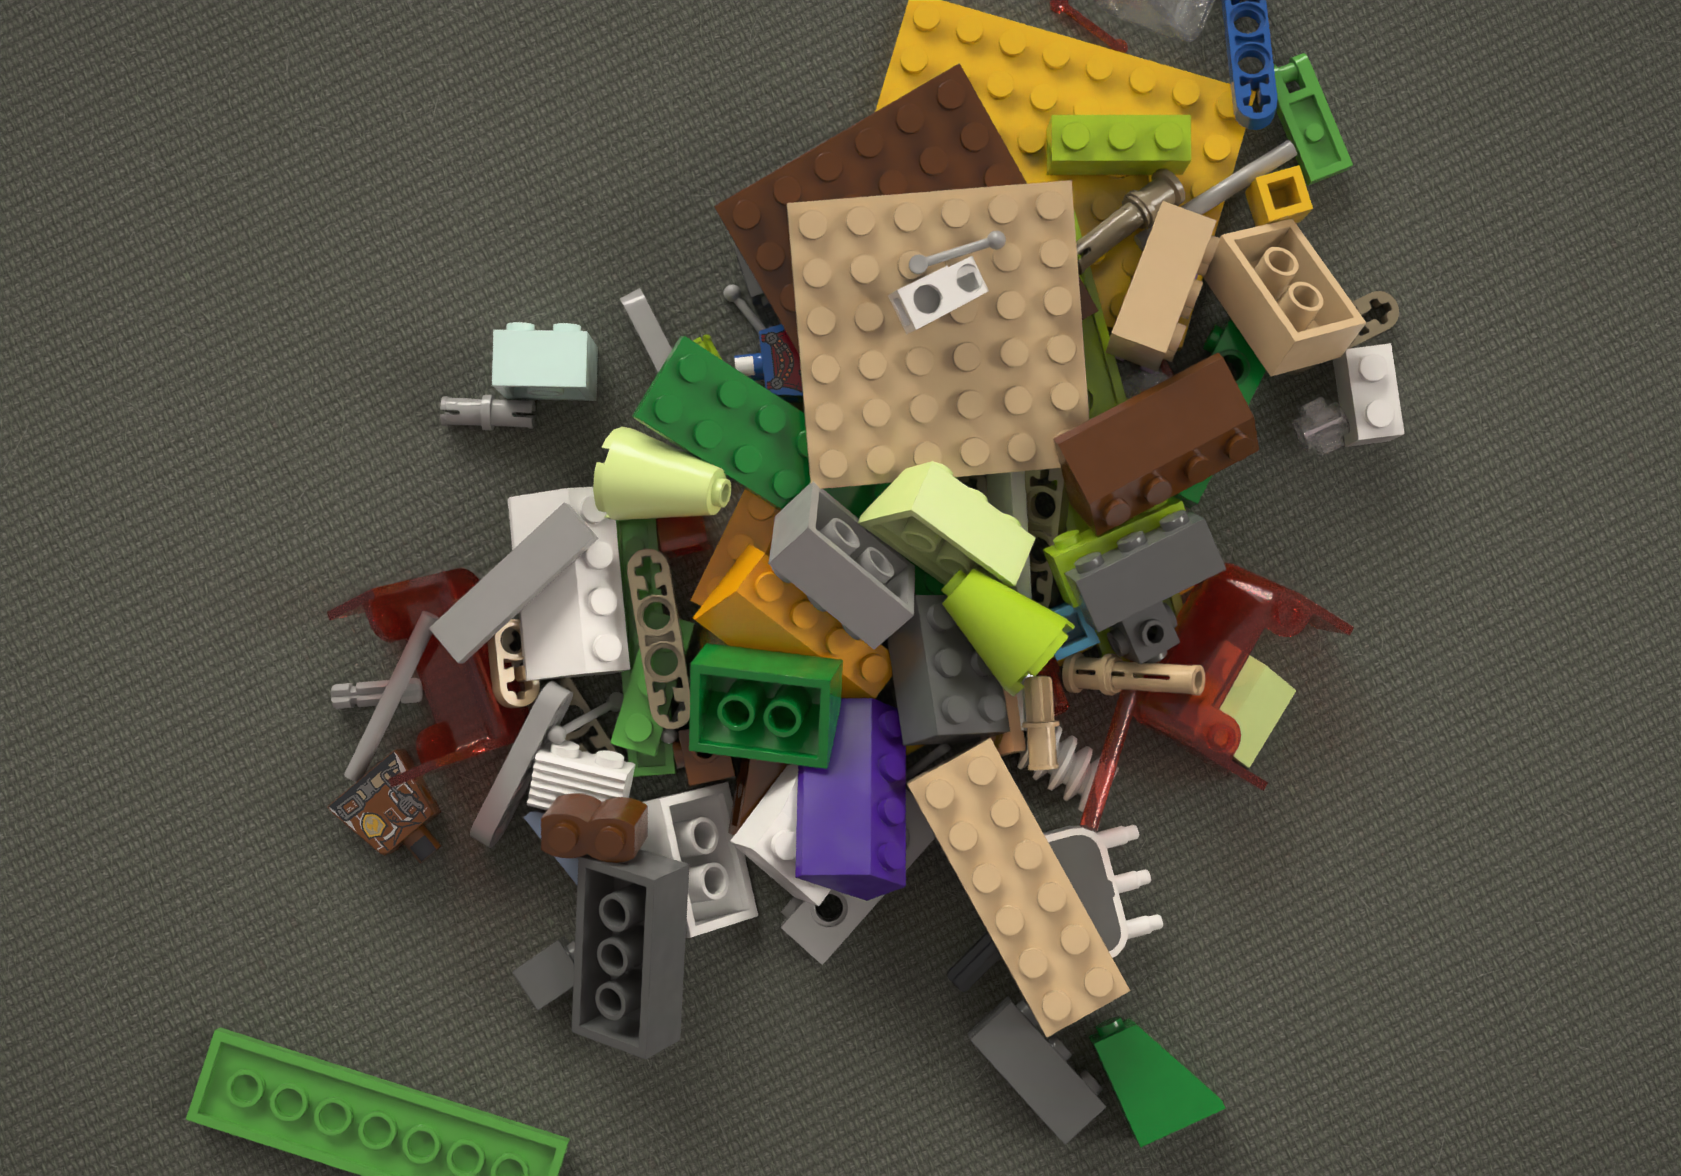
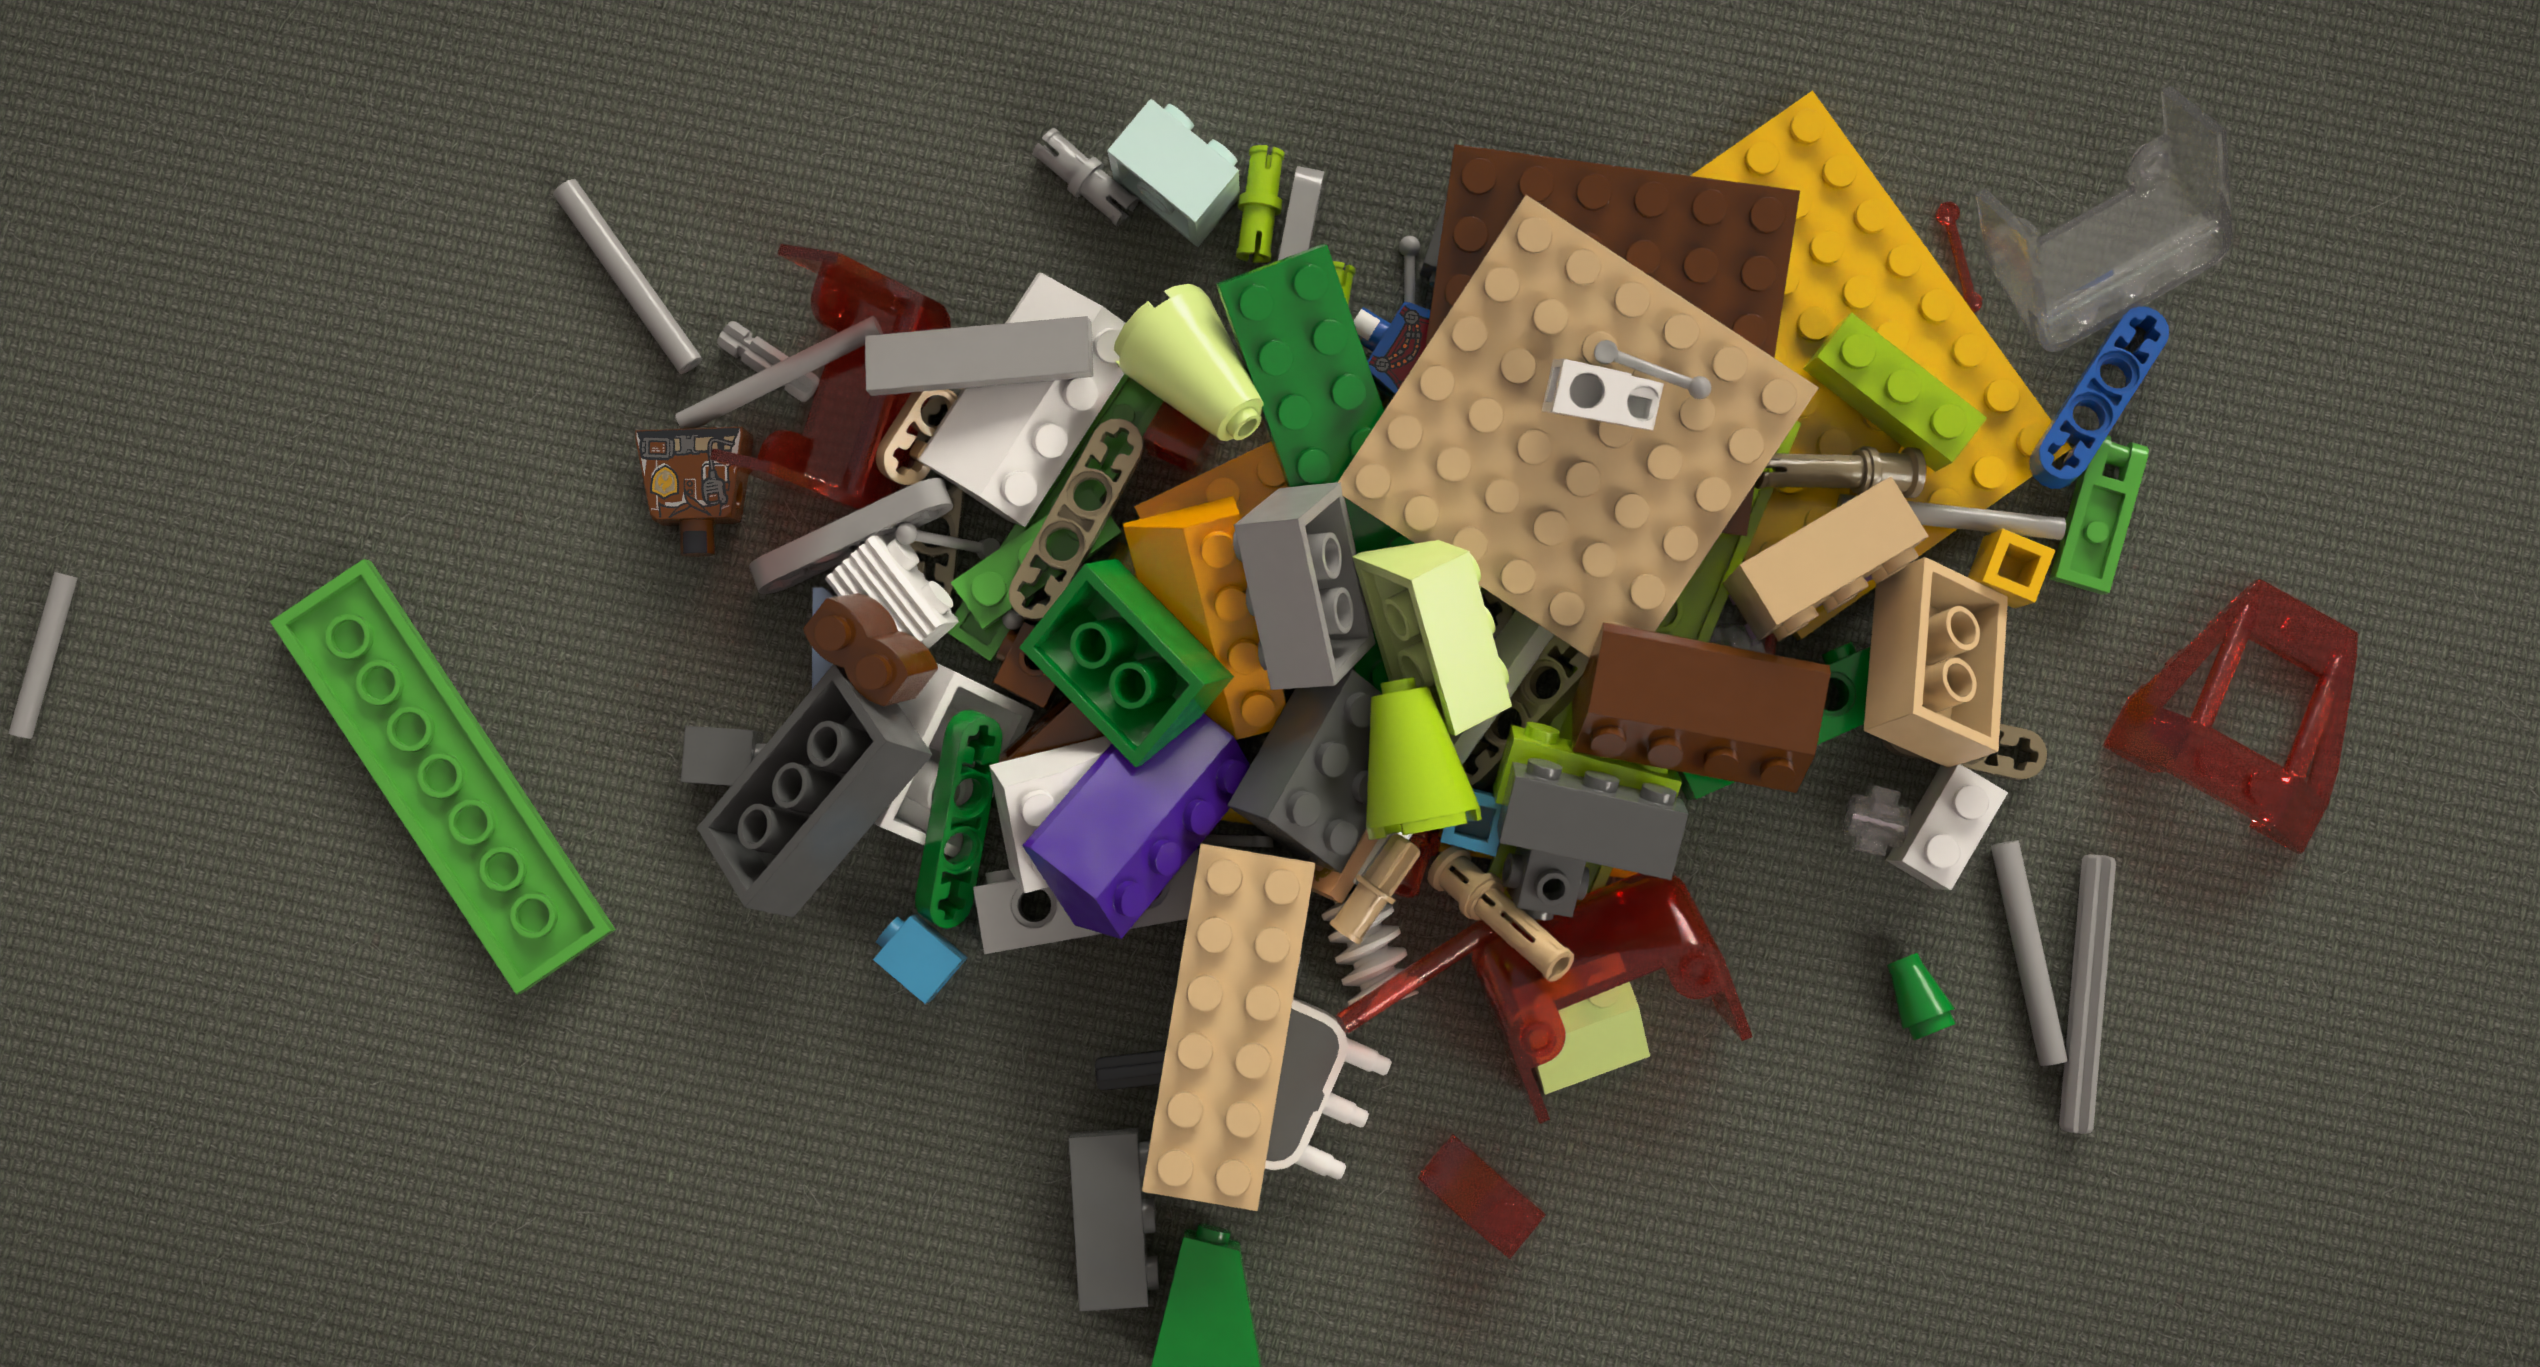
camera: 35 degrees right, 0 degrees up
none -> light grey piece [553,179,702,374]
none -> dark azure brick [873,915,968,1004]
none -> green beam [915,709,1002,929]
none -> lime pin [1236,145,1285,263]
none -> clear red slope [1417,1133,1546,1259]
none -> green cone [1886,953,1956,1041]
none -> light grey piece [1991,840,2068,1066]
none -> light grey axle [2059,854,2116,1134]
none -> clear red windscreen [2102,579,2358,854]

